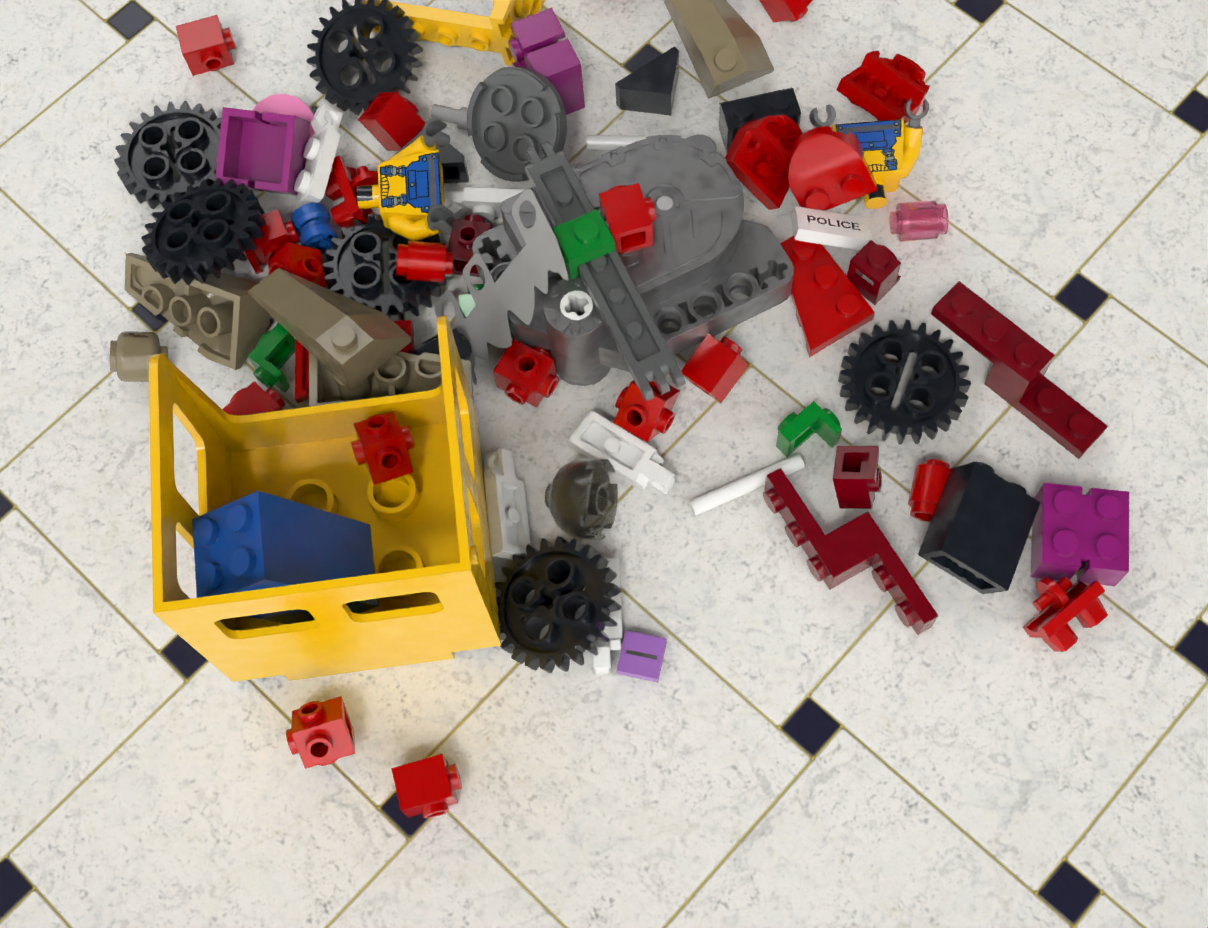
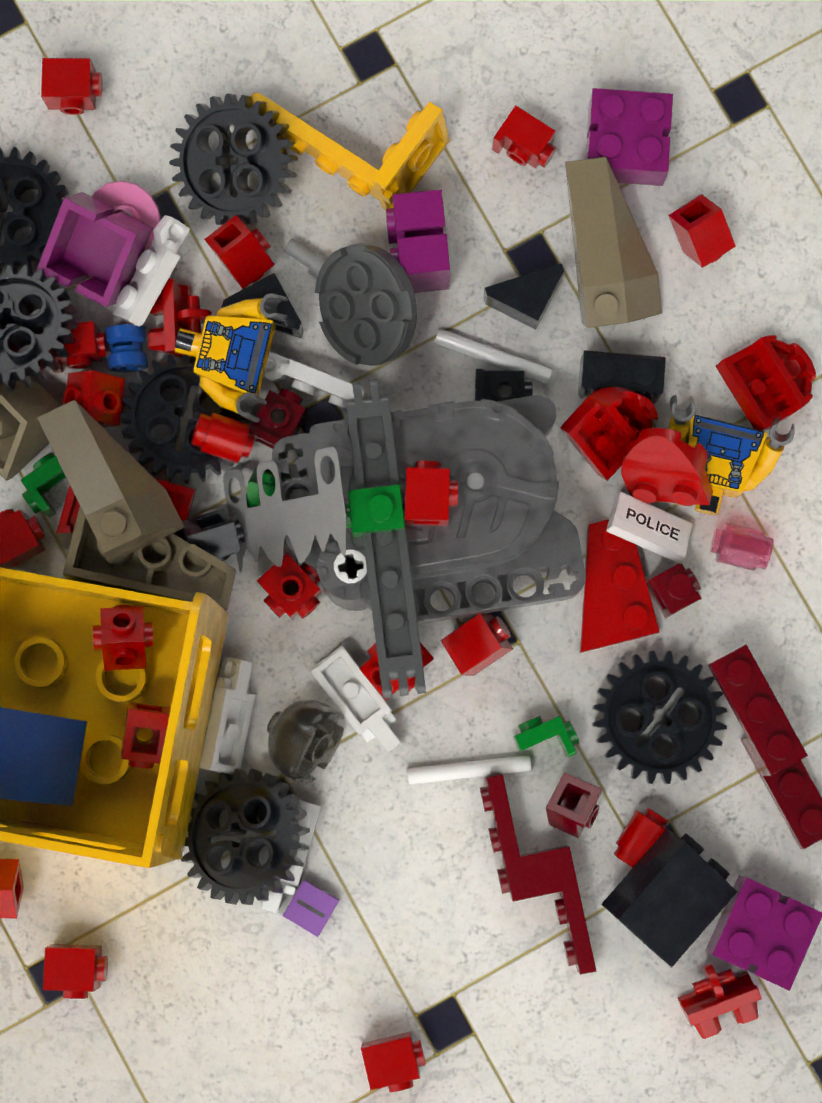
camera: 15 degrees right, 15 degrees up
none -> red brick [121,702,170,769]
none -> red brick [361,1032,426,1092]

